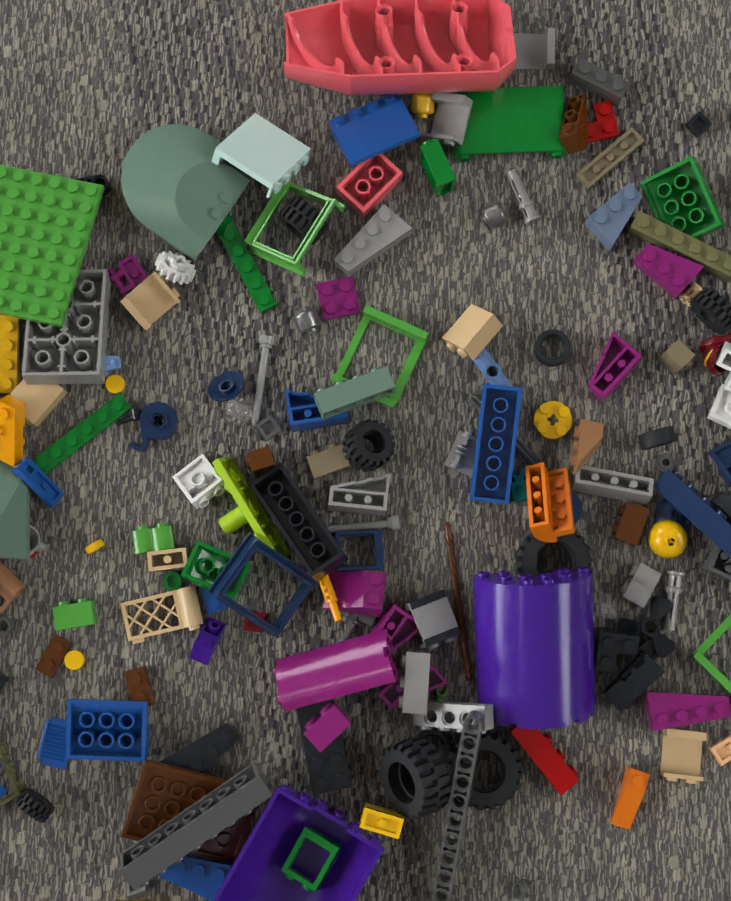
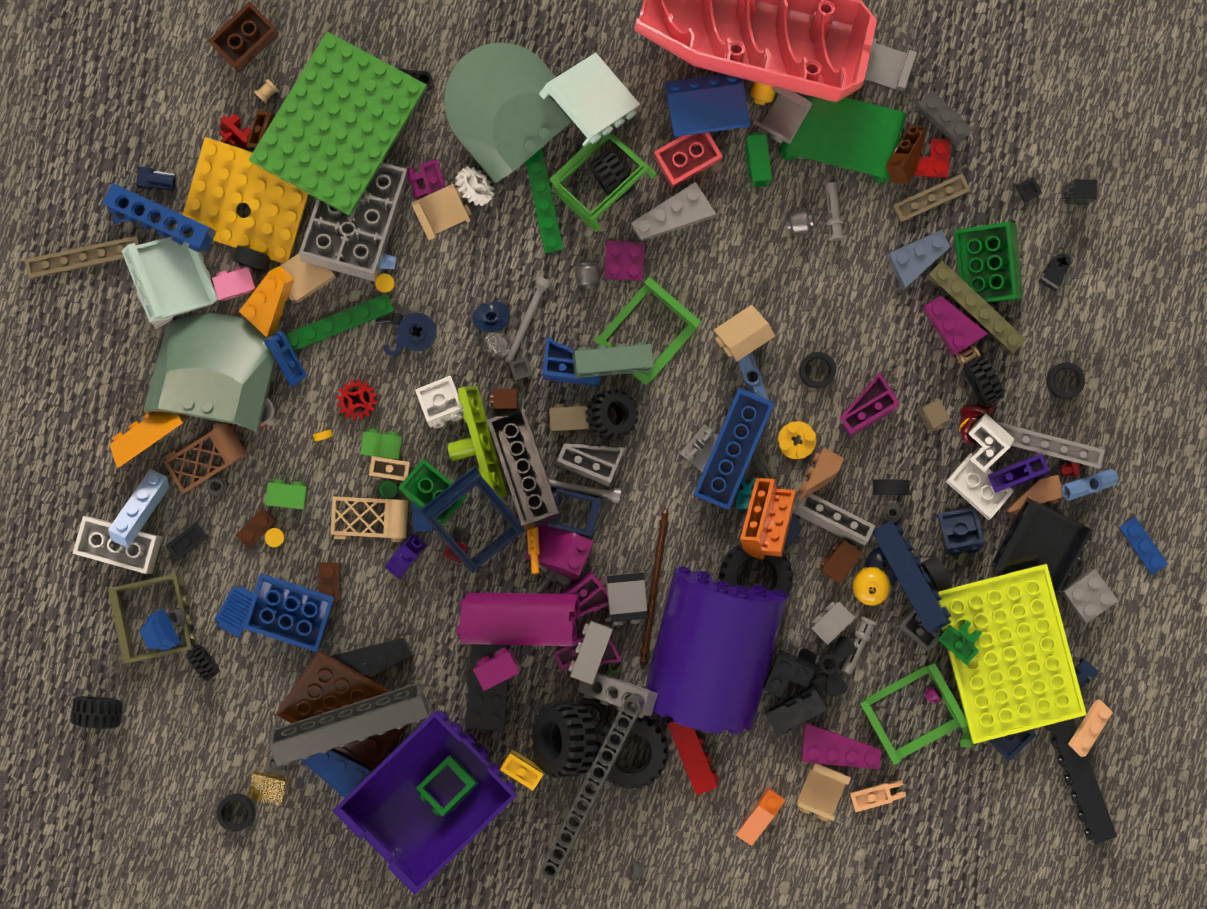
camera: 10 degrees right, 5 degrees up
none -> red gear [336,379,378,421]

